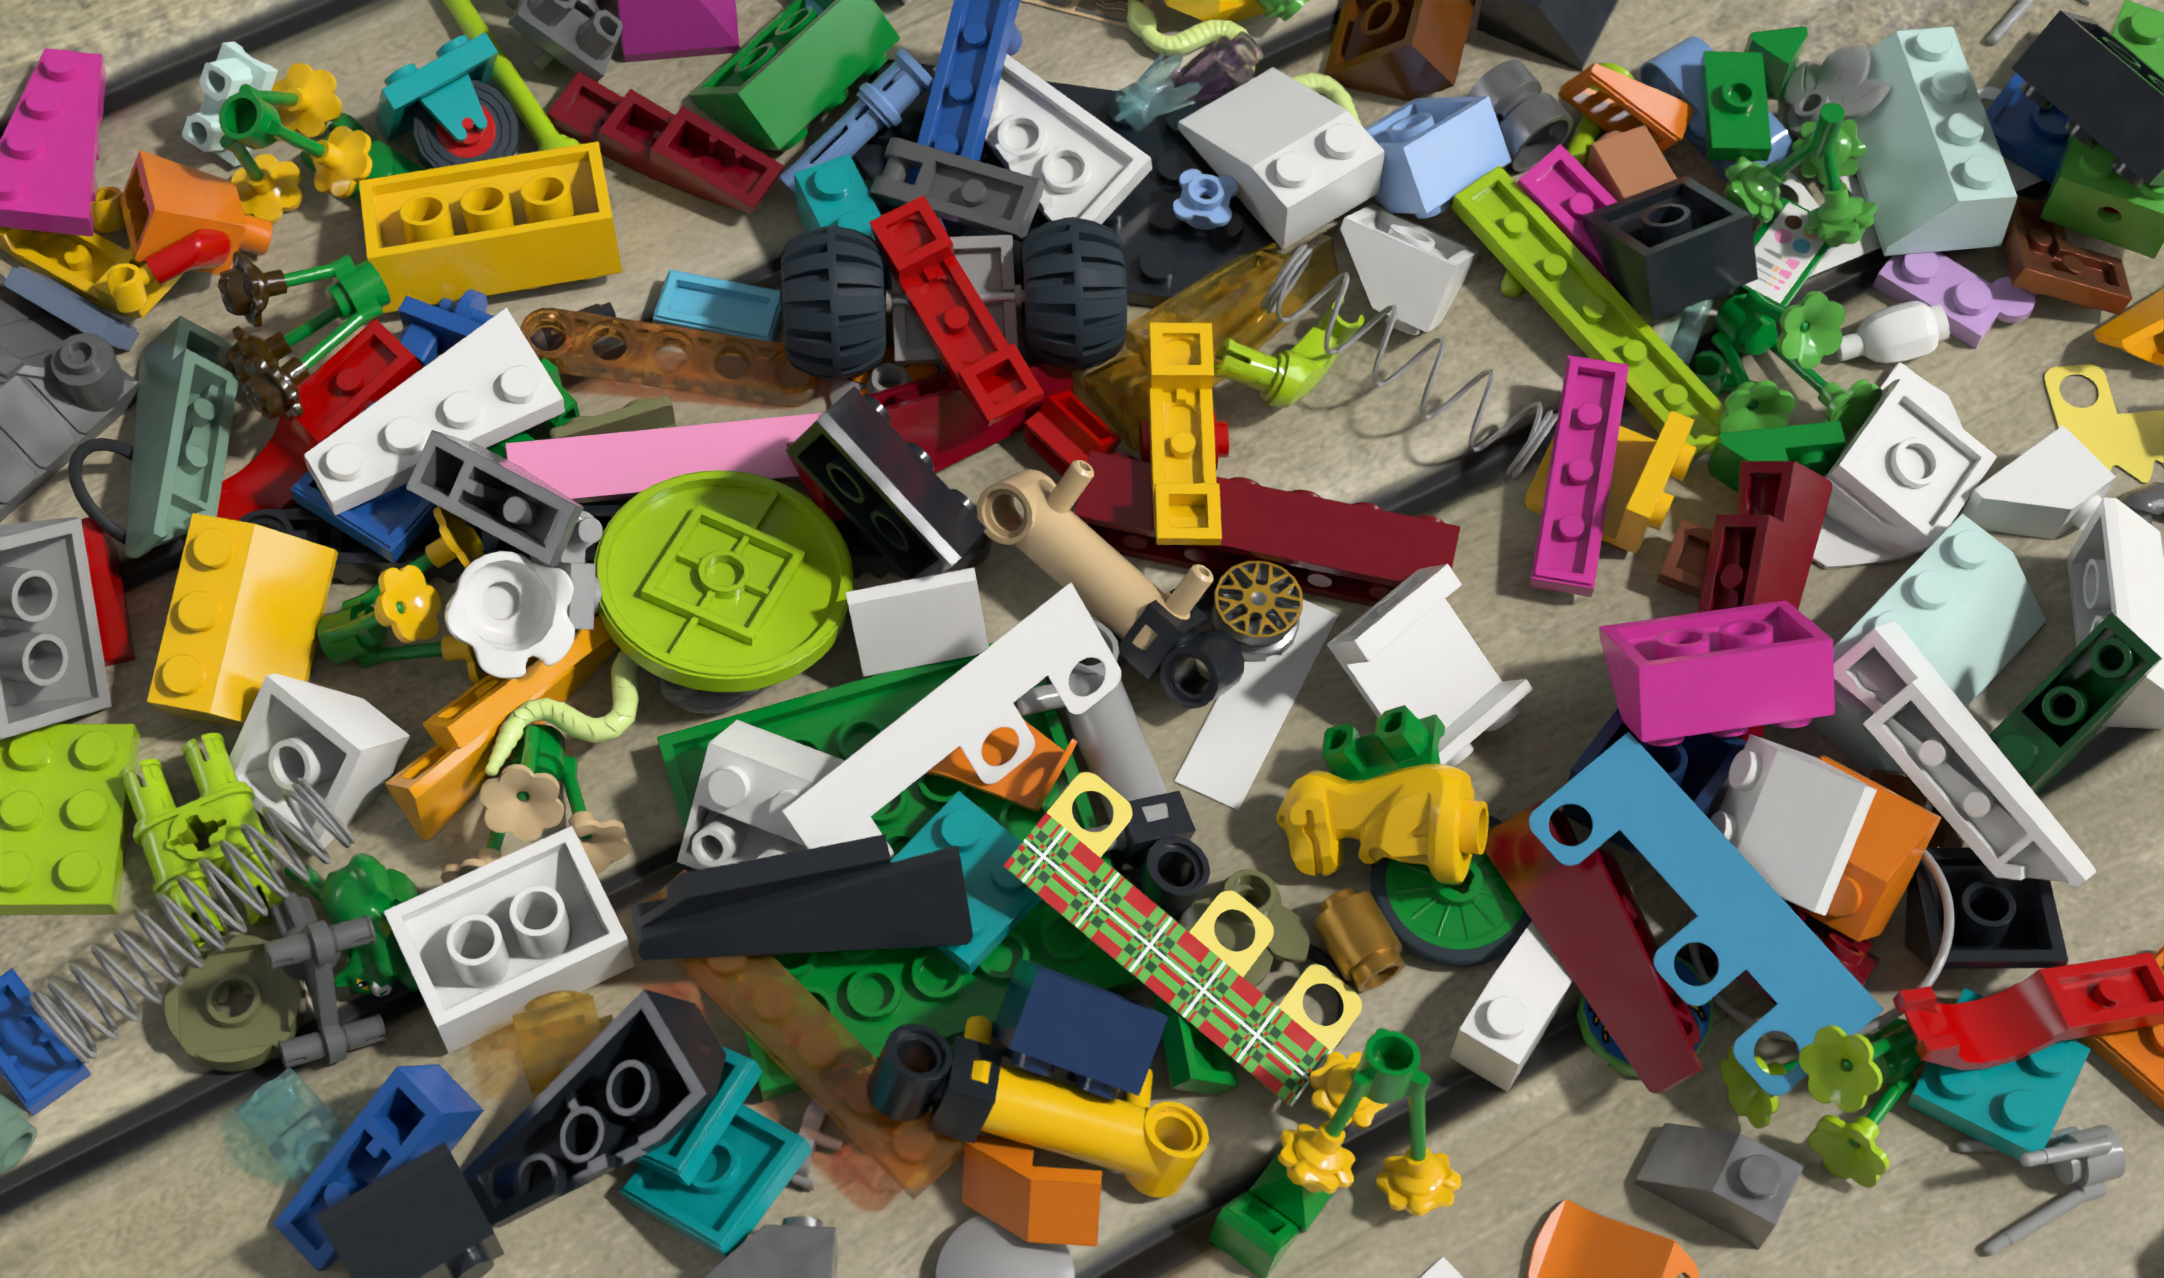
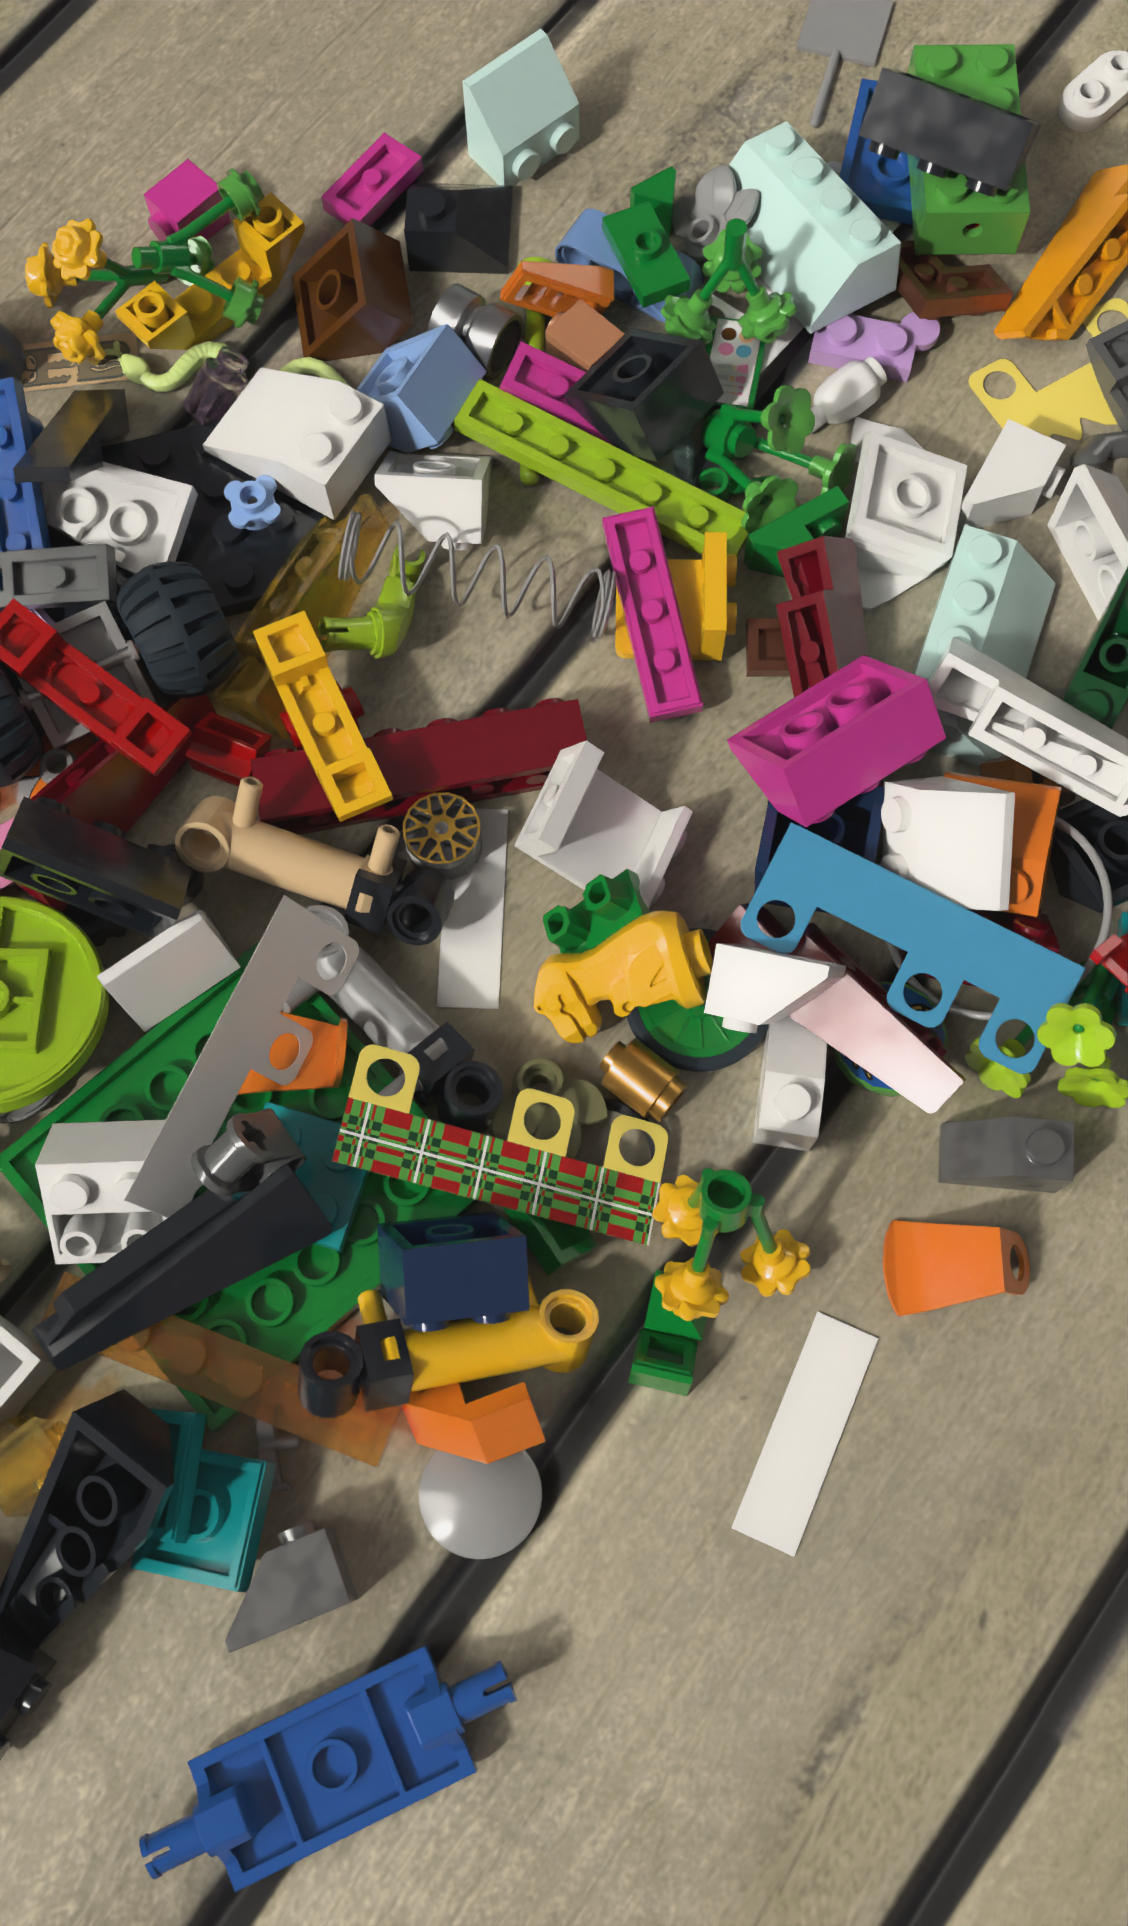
camera: 20 degrees left, 10 degrees up
clear light blue piece [1115,51,1202,131] -> none
none -> black slope [13,389,130,483]
none -> dark grey piece [191,1108,306,1196]
none -> white slope [704,943,846,1033]

